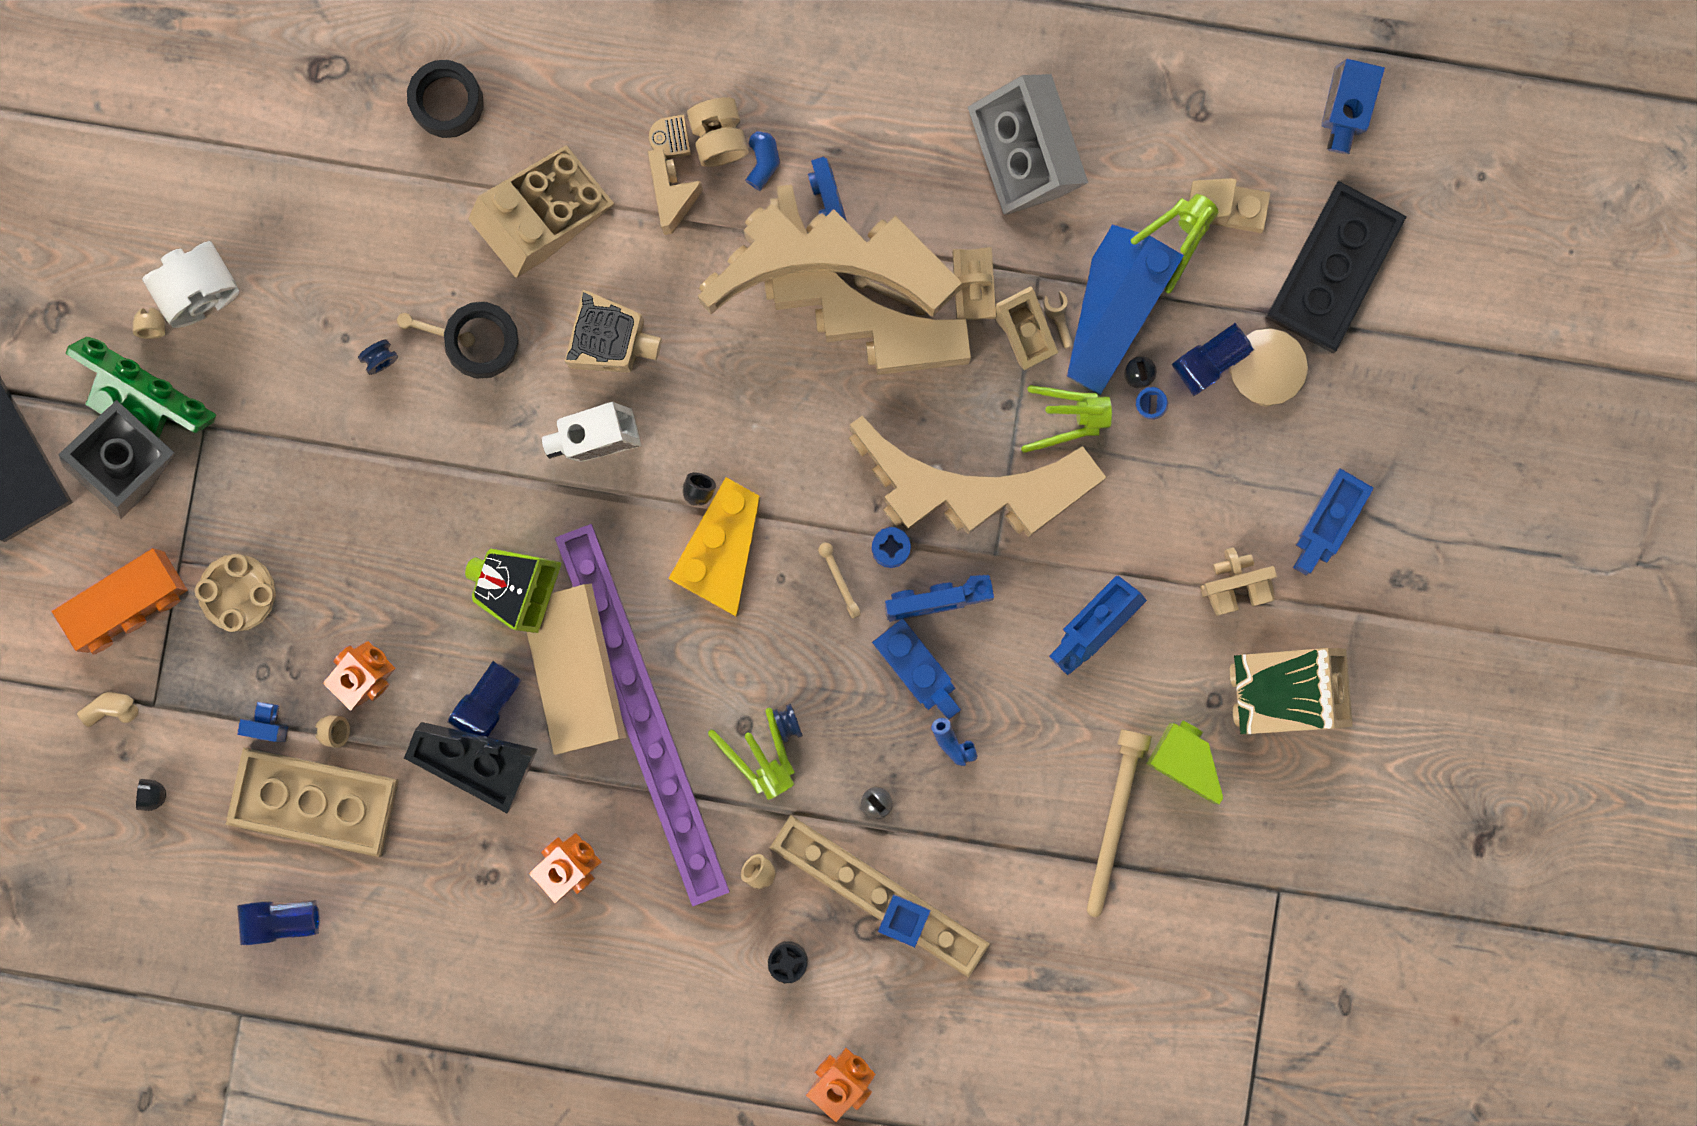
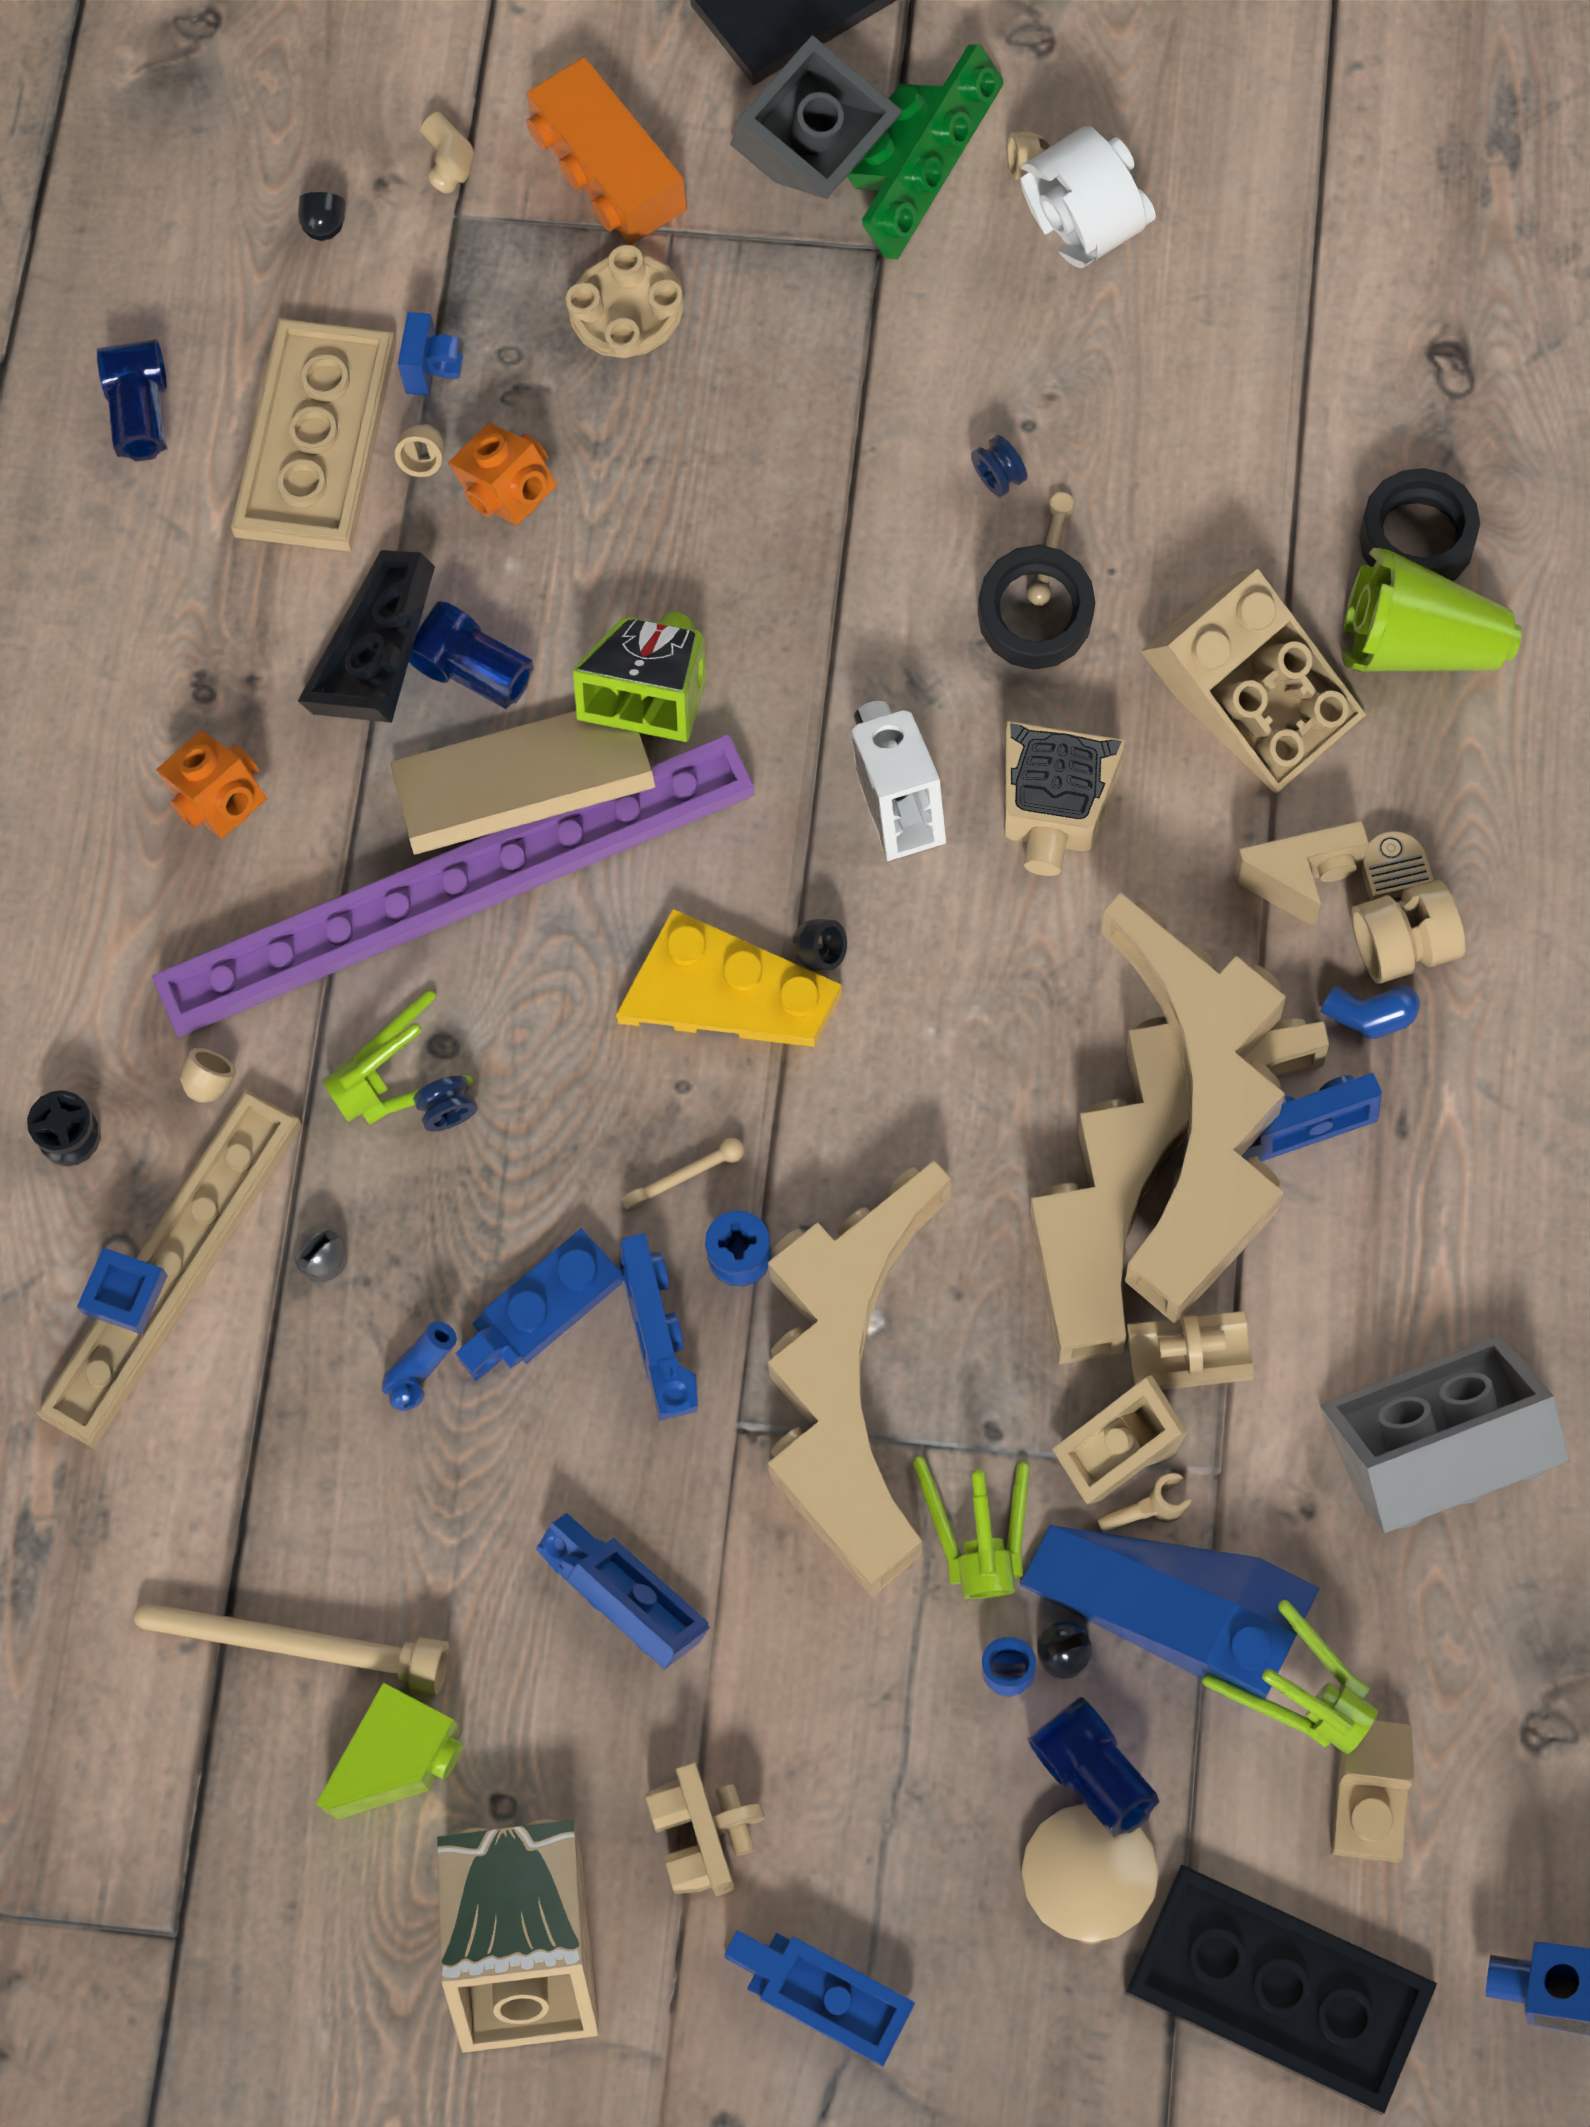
camera: 90 degrees right, 15 degrees down
none -> lime cone [1342,548,1522,672]

